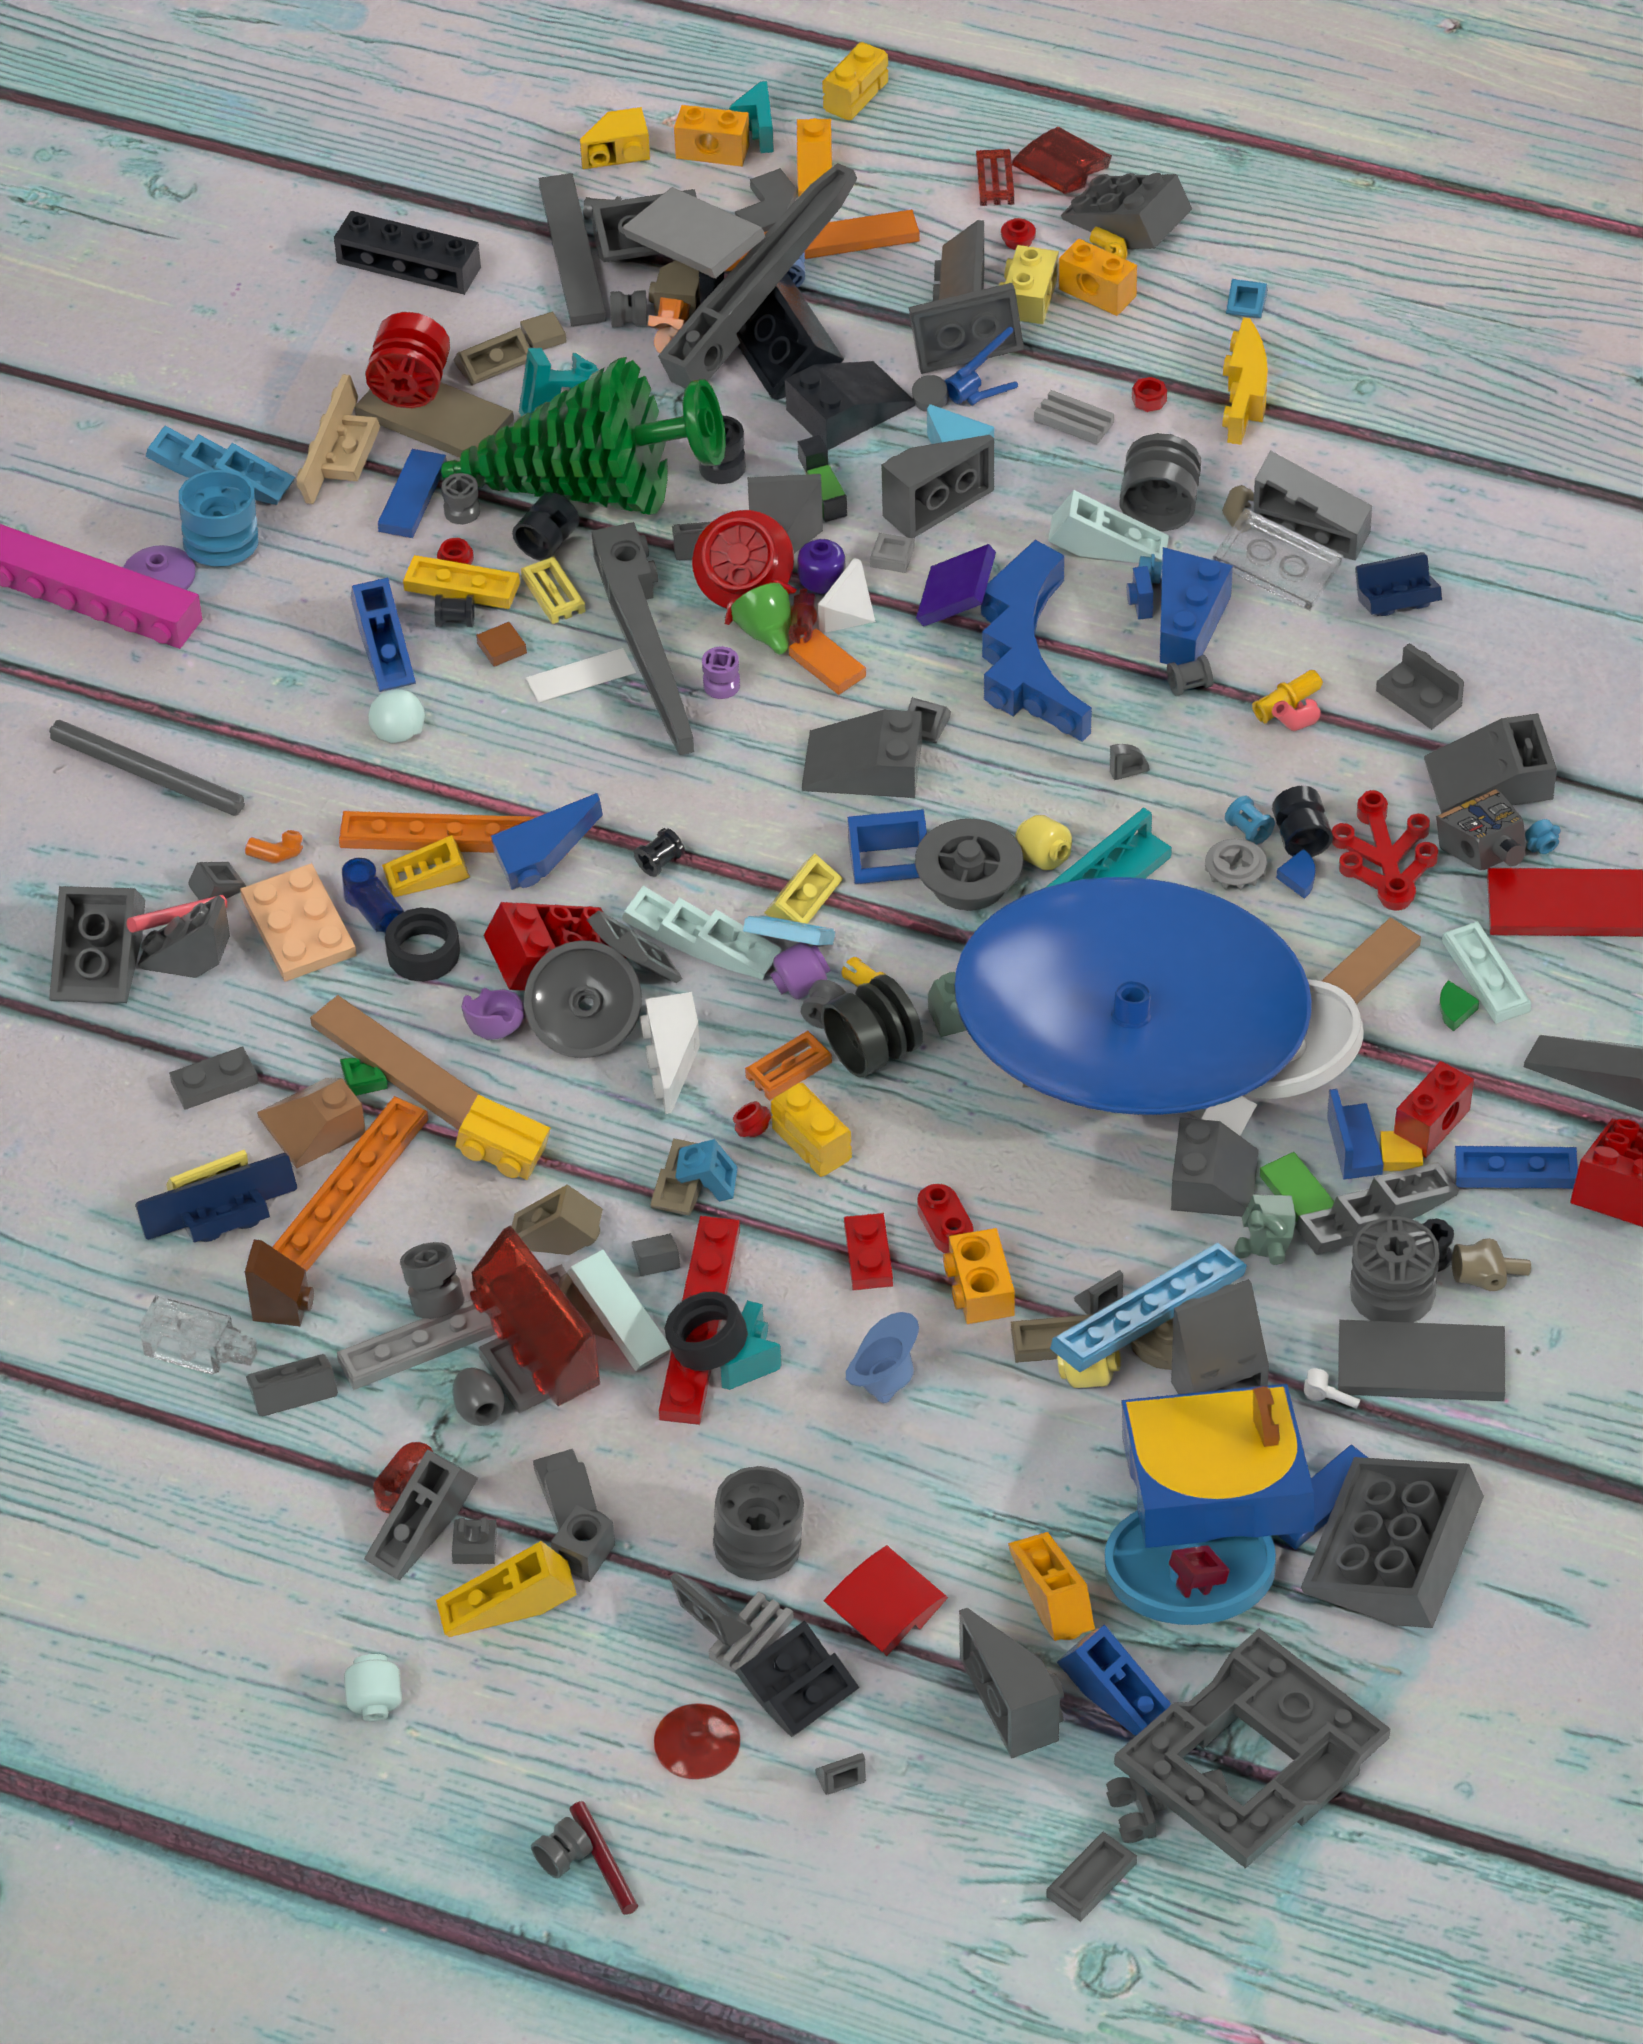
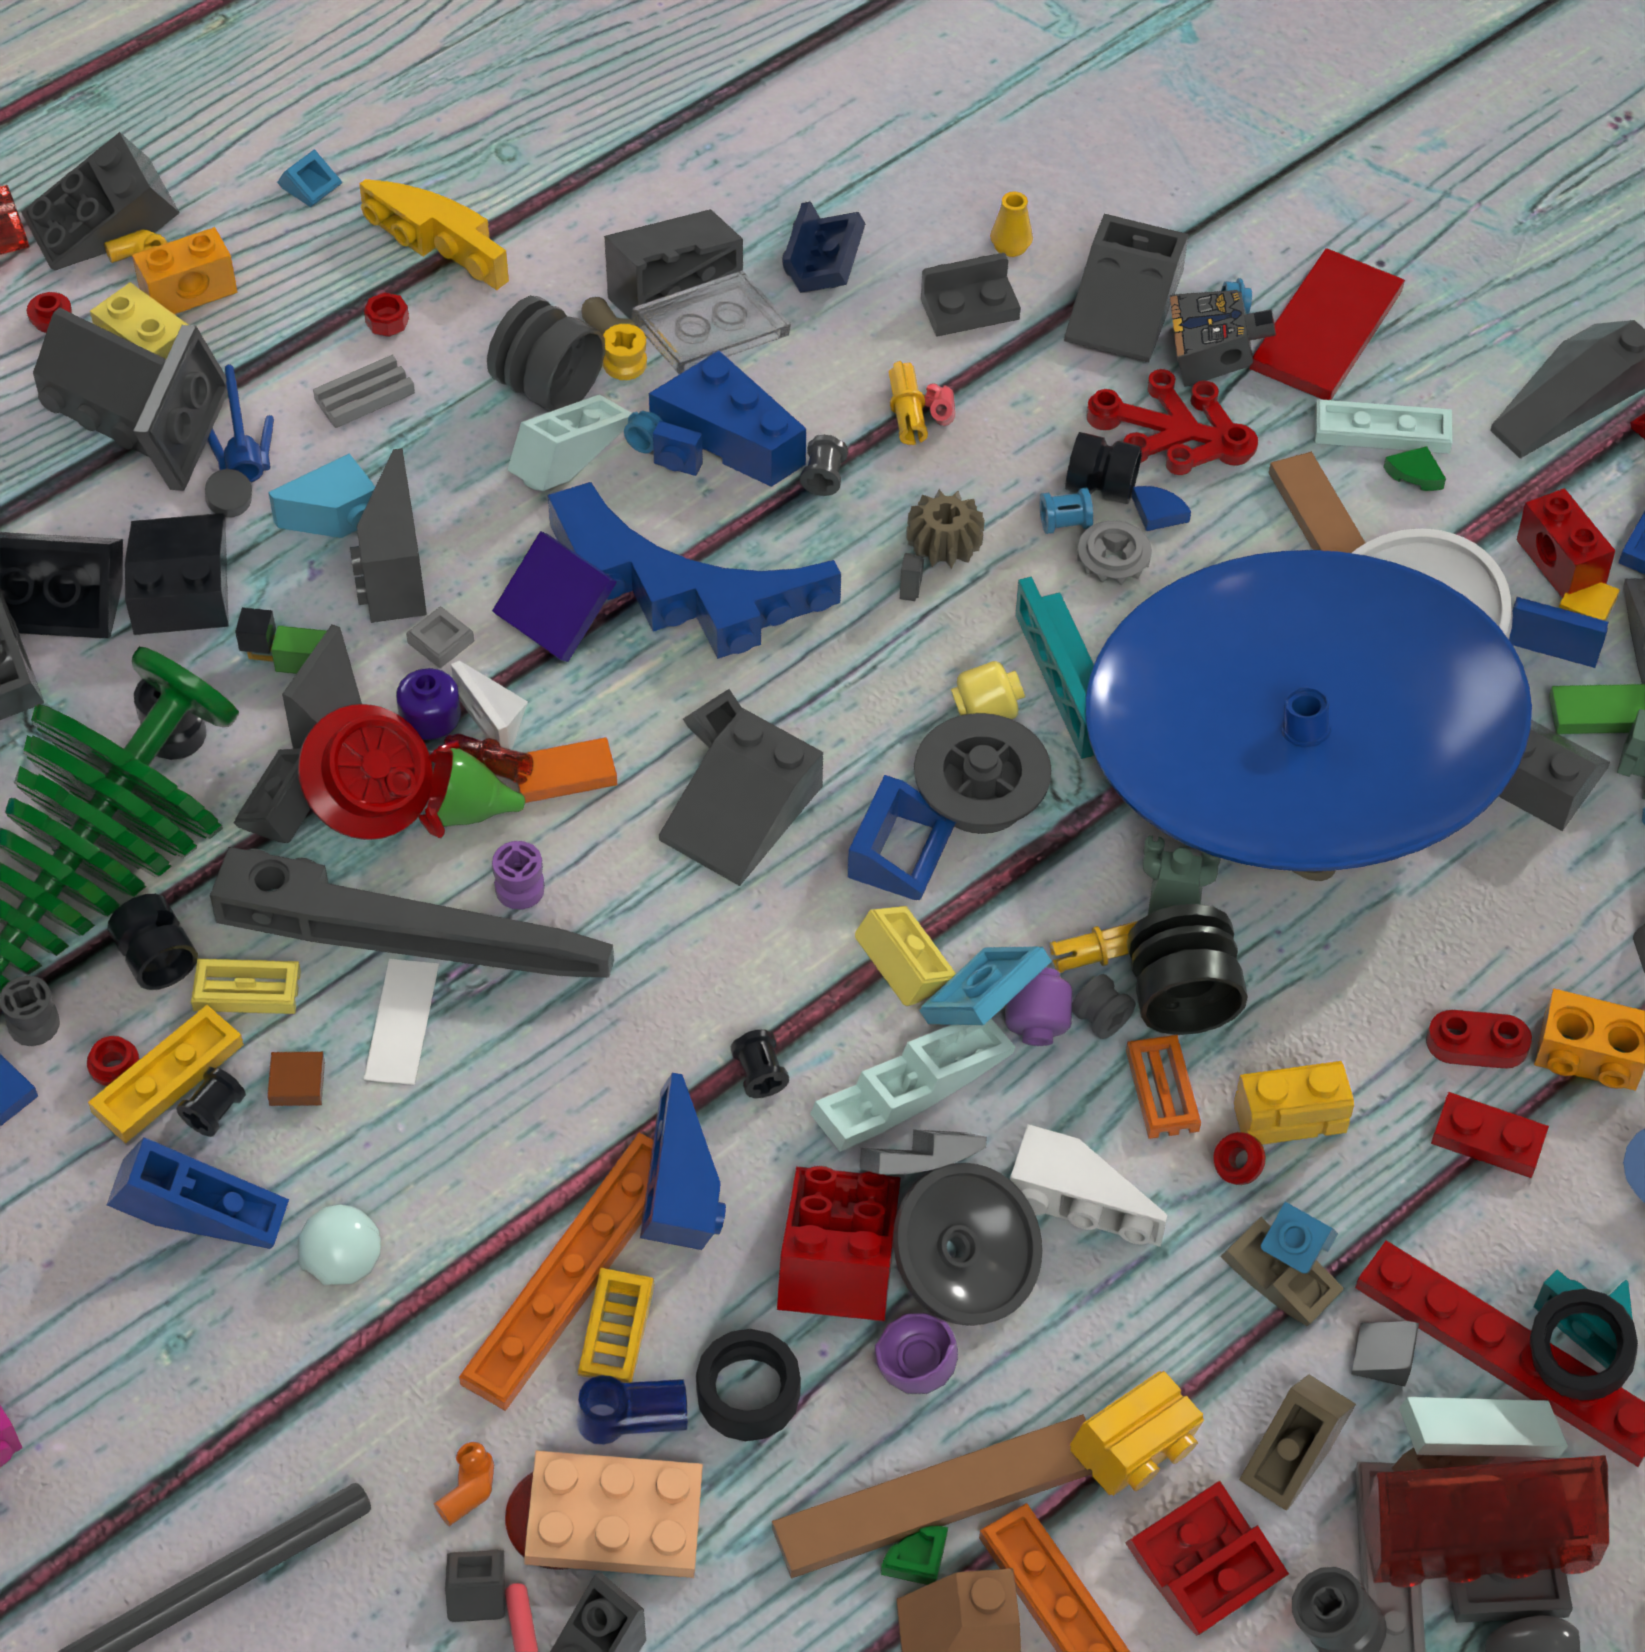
camera: 65 degrees left, 5 degrees up
none -> yellow wheel [603,324,647,380]
none -> dark tan gear [906,489,985,569]
none -> yellow cone [990,191,1033,257]
none -> red slope [1125,1481,1289,1636]

